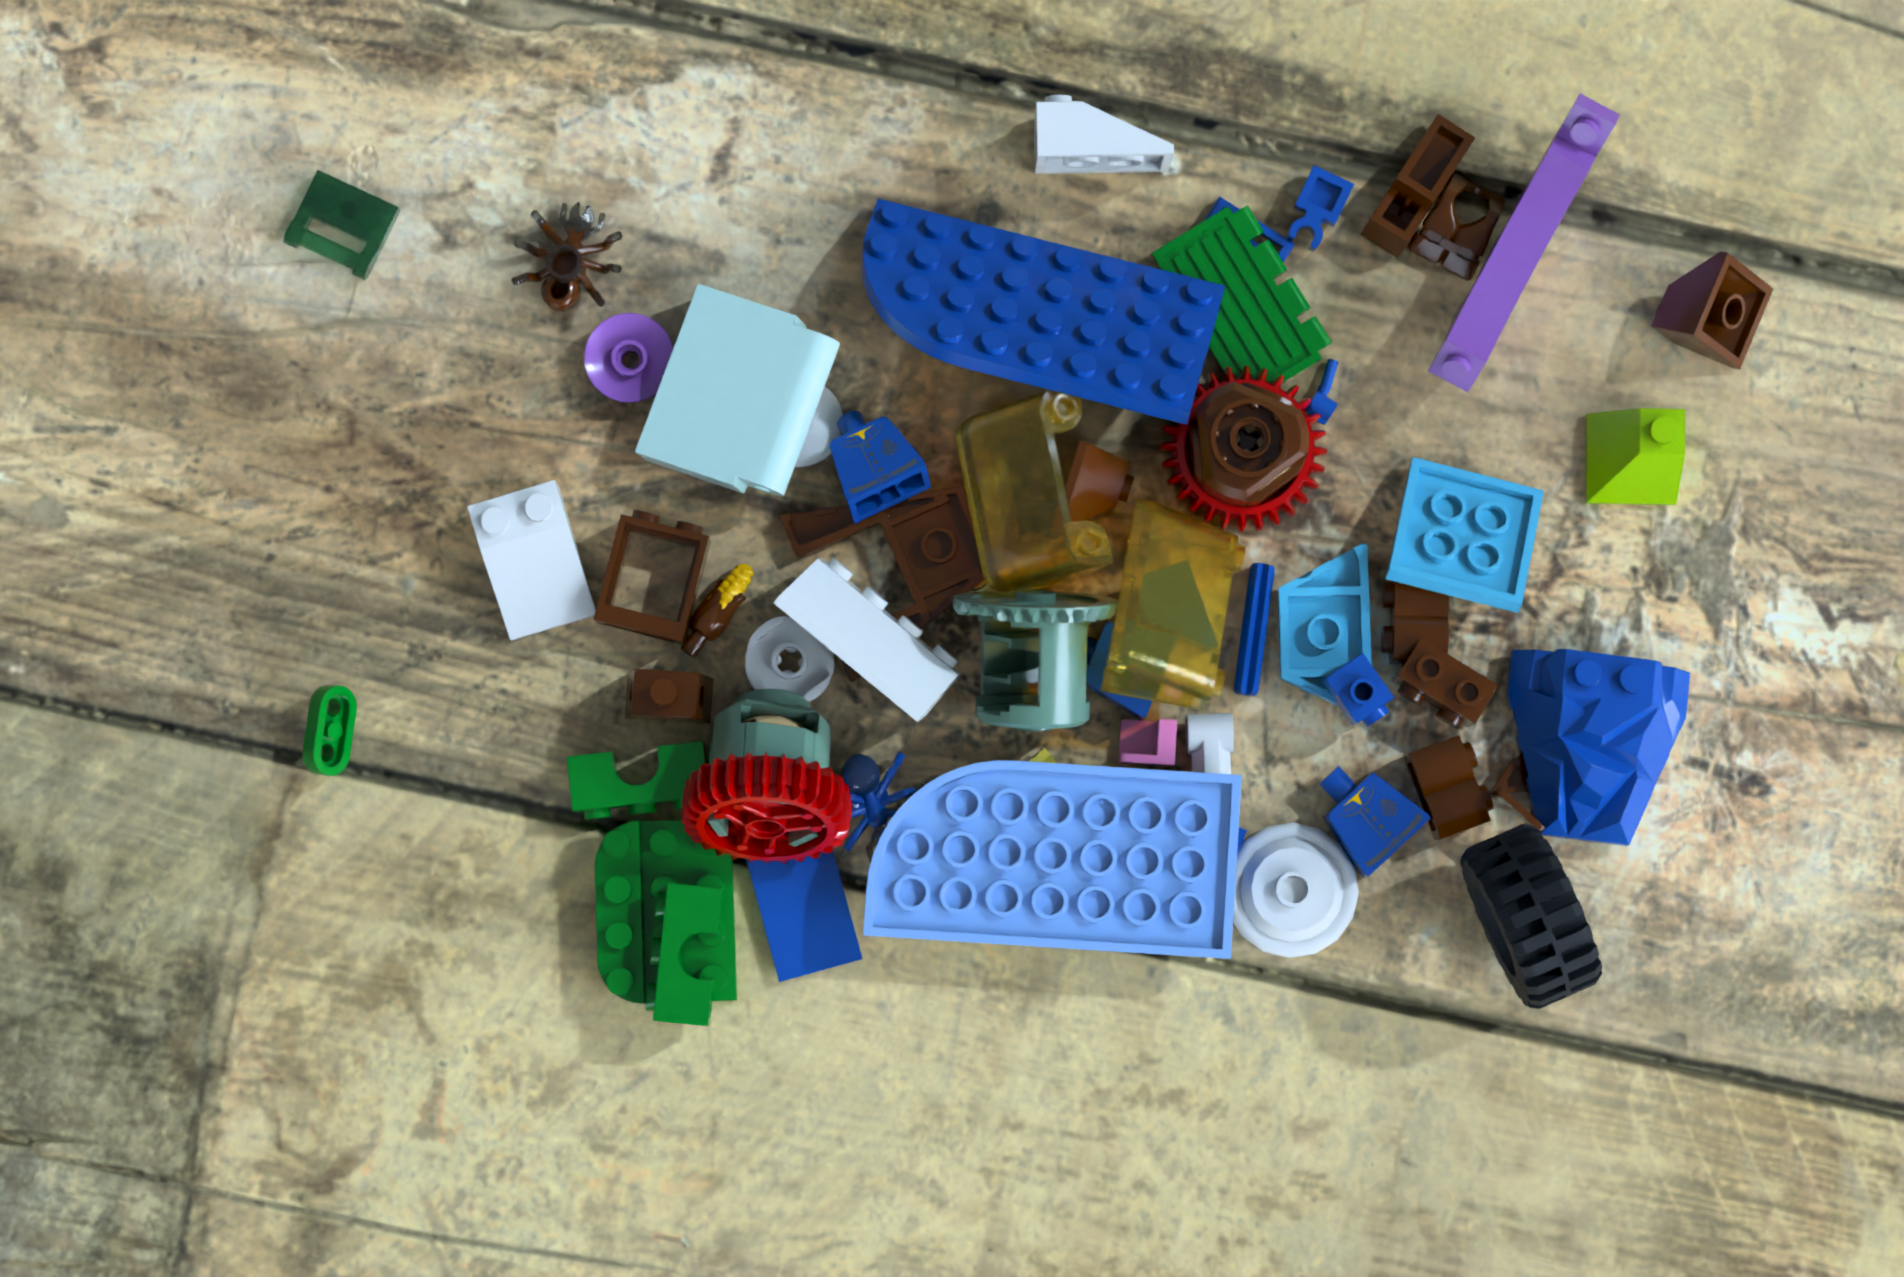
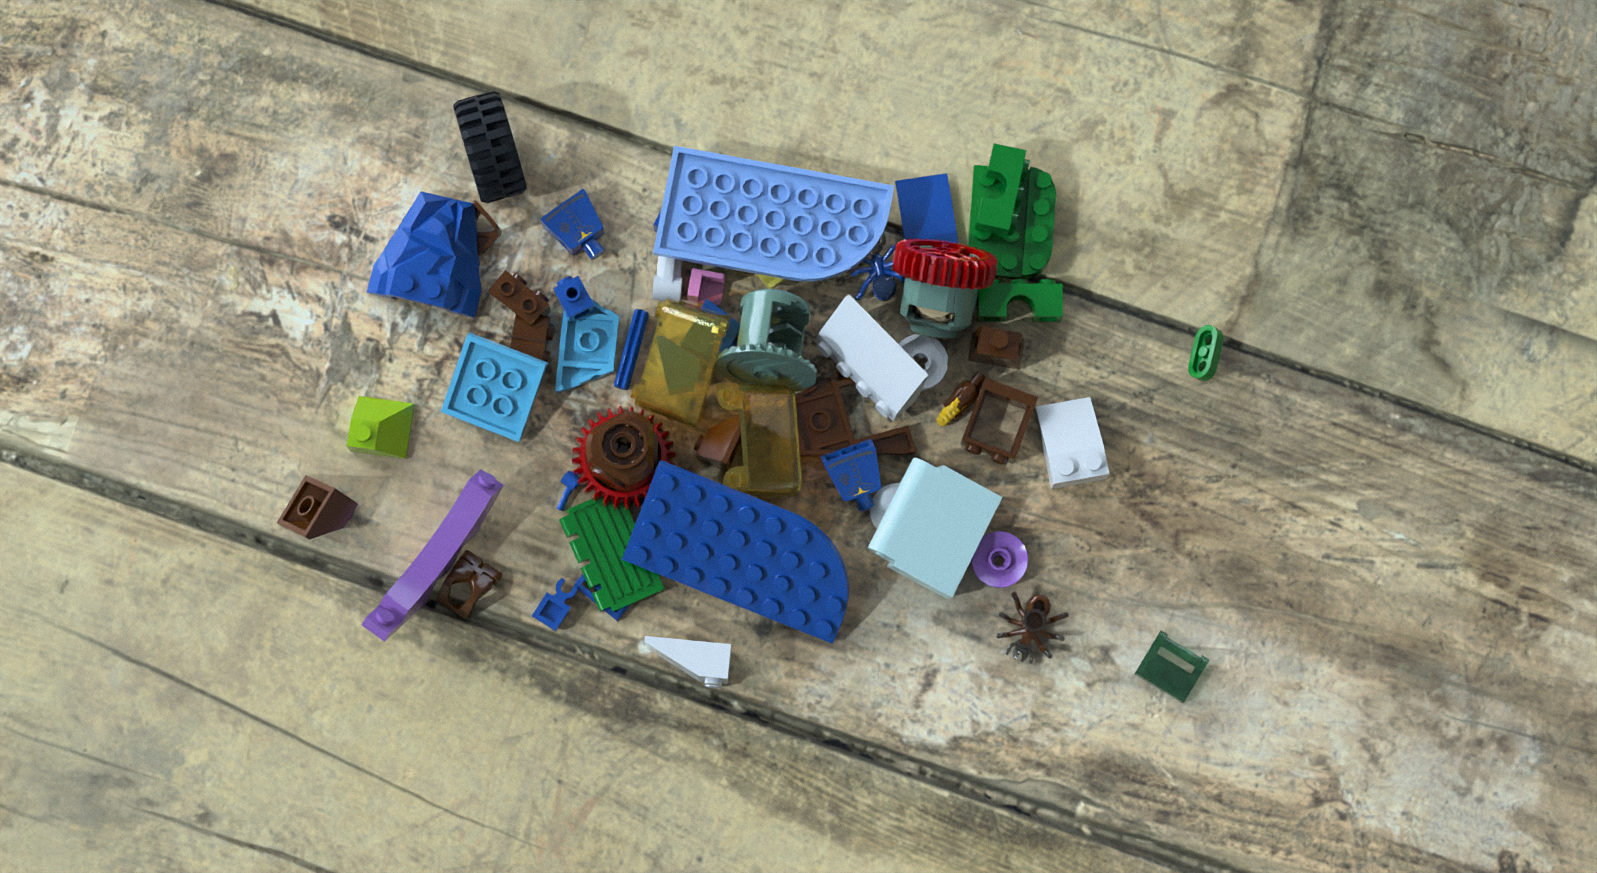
camera: 170 degrees left, 5 degrees down
white piece [1233,822,1359,958] -> none
reddish brown slope [1360,114,1475,258] -> none
reddish brown brick [1404,735,1494,840] -> none

